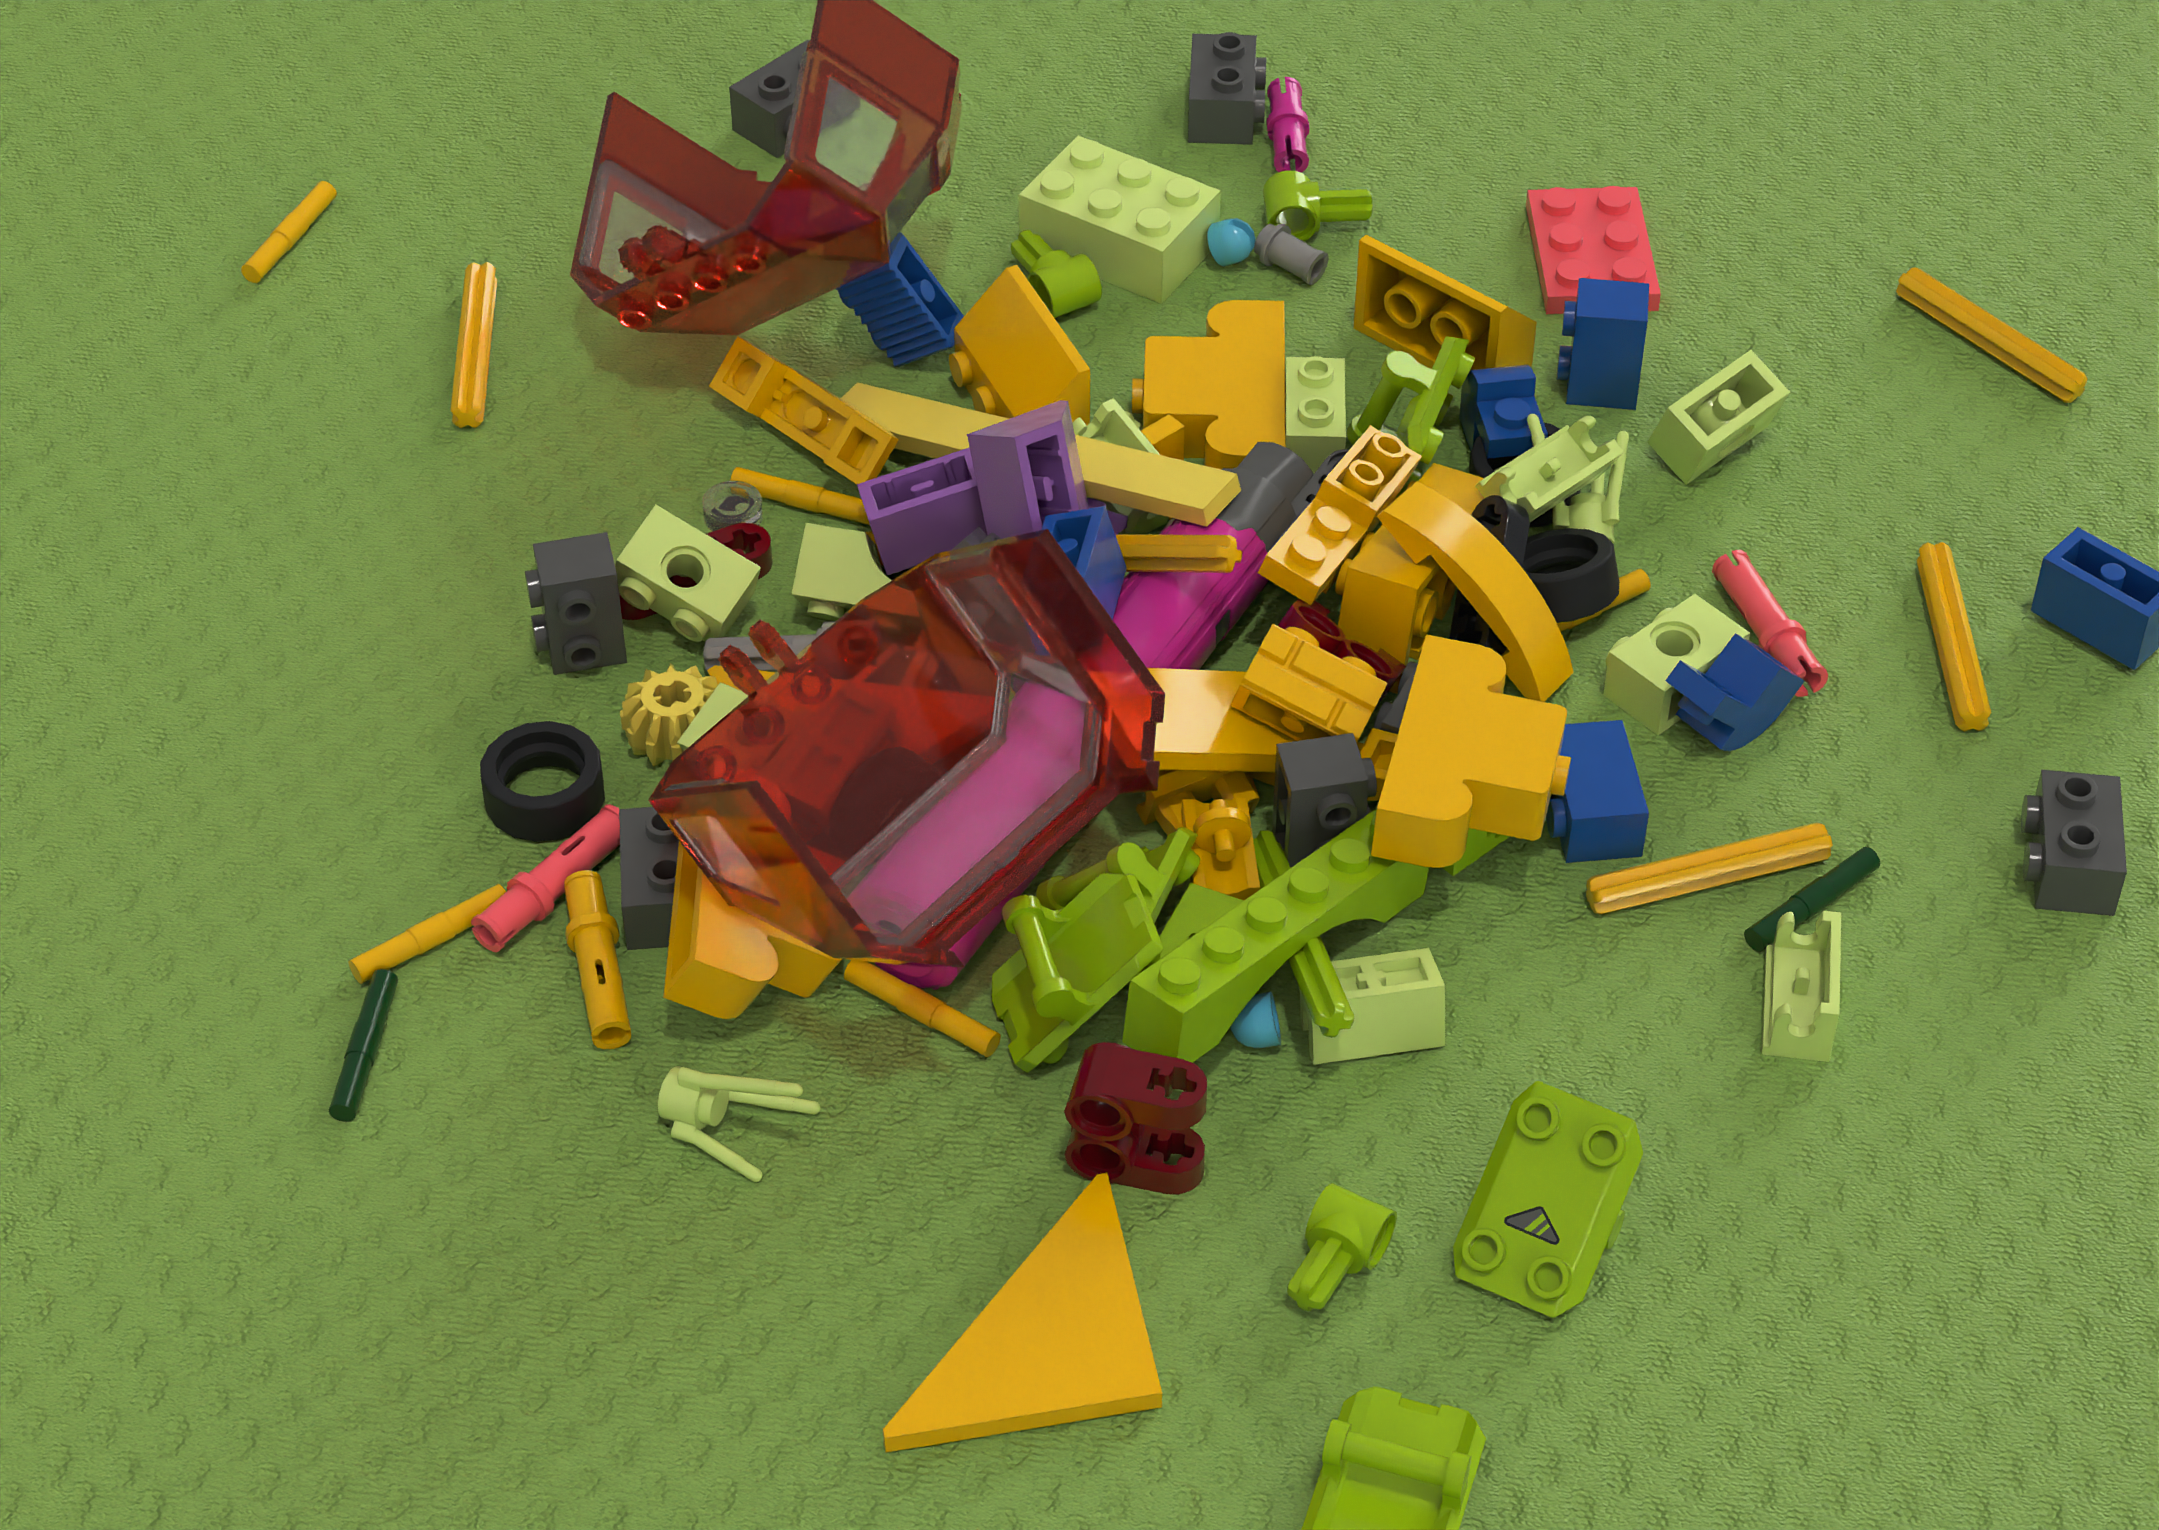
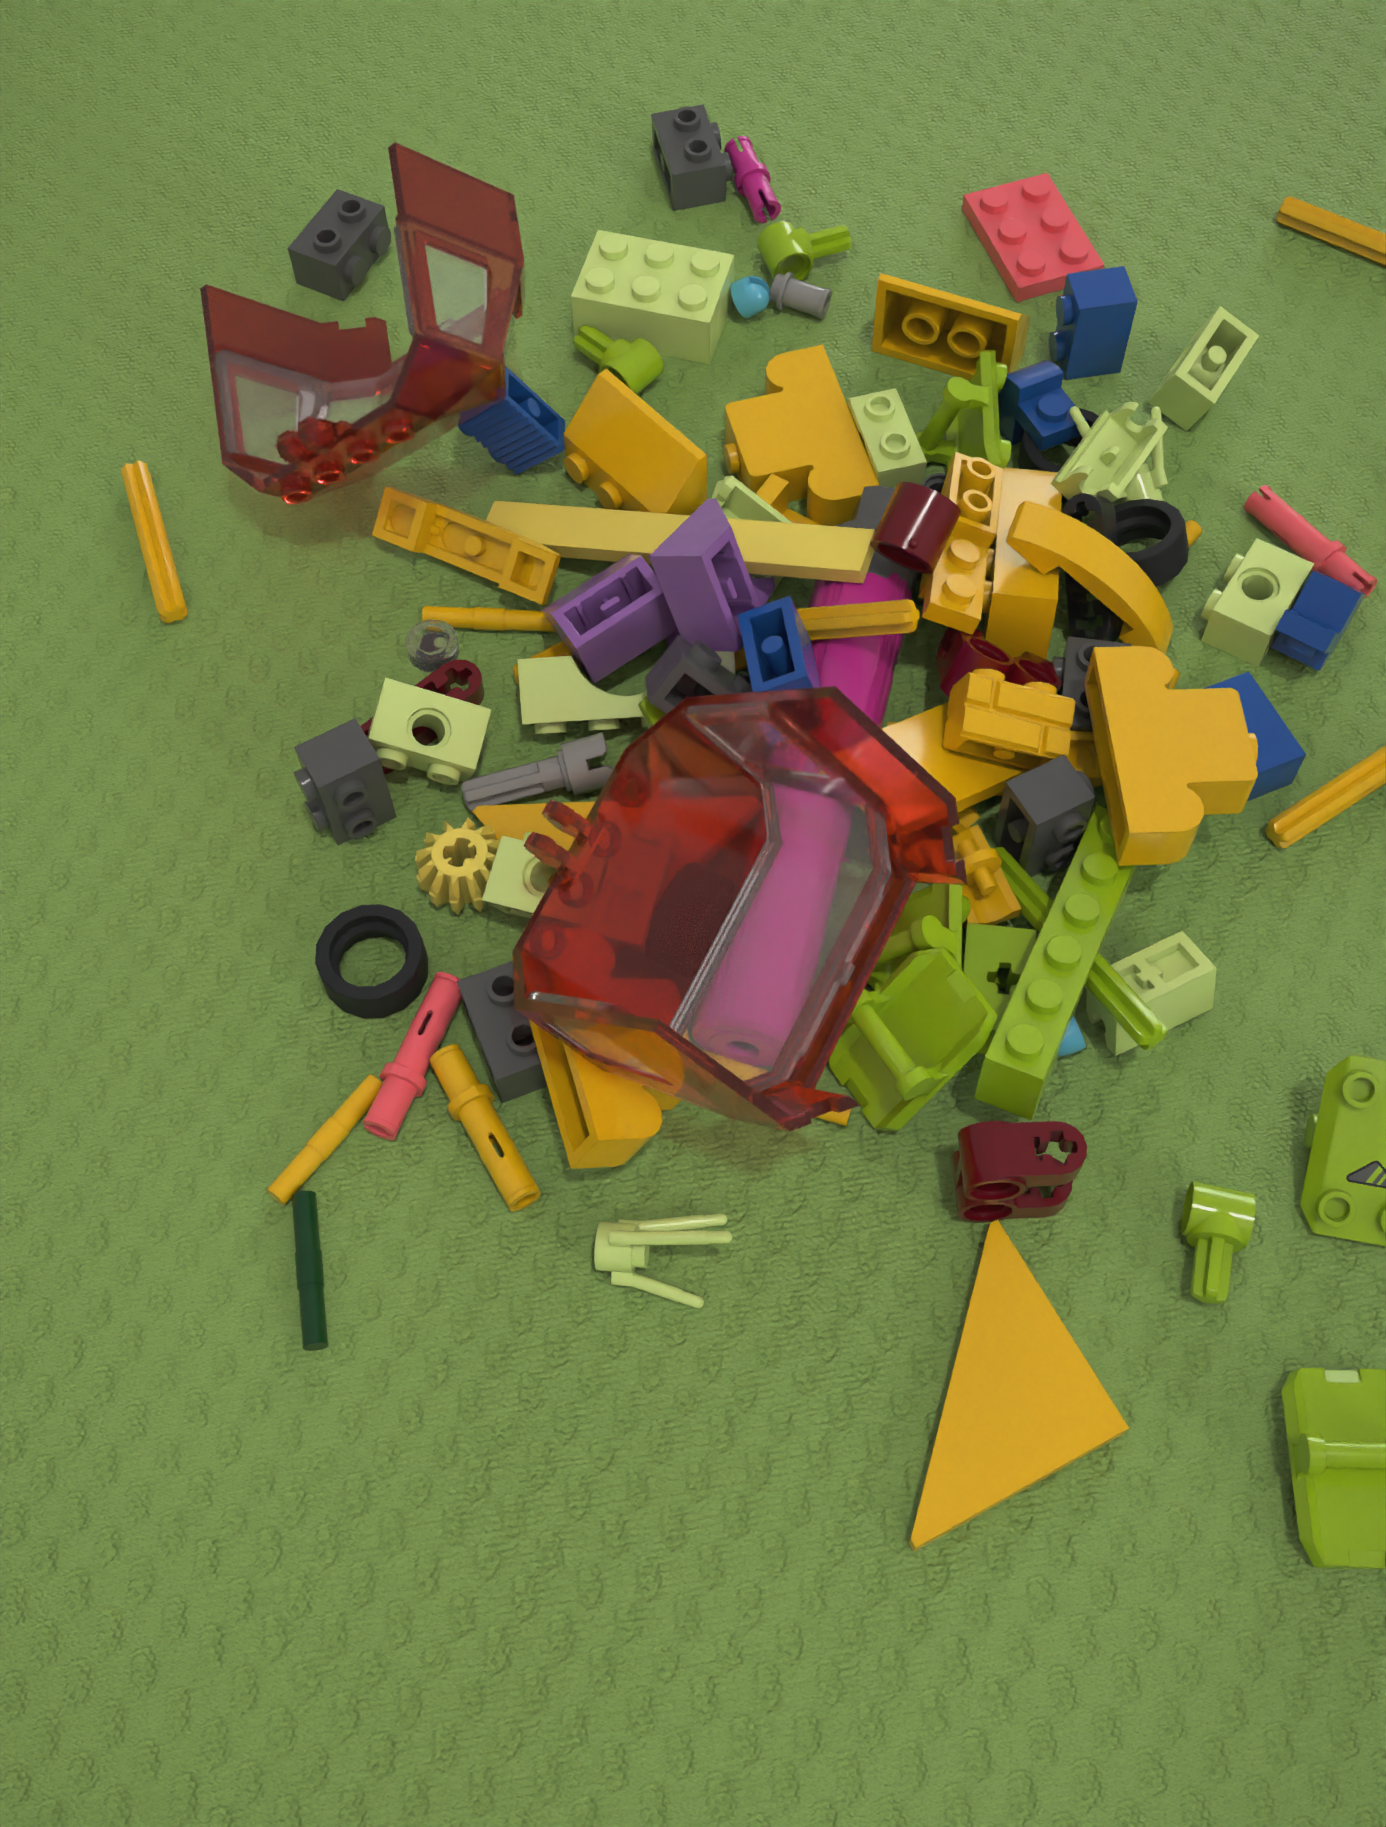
camera: 15 degrees left, 15 degrees up
none -> dark red piece [870,481,961,574]

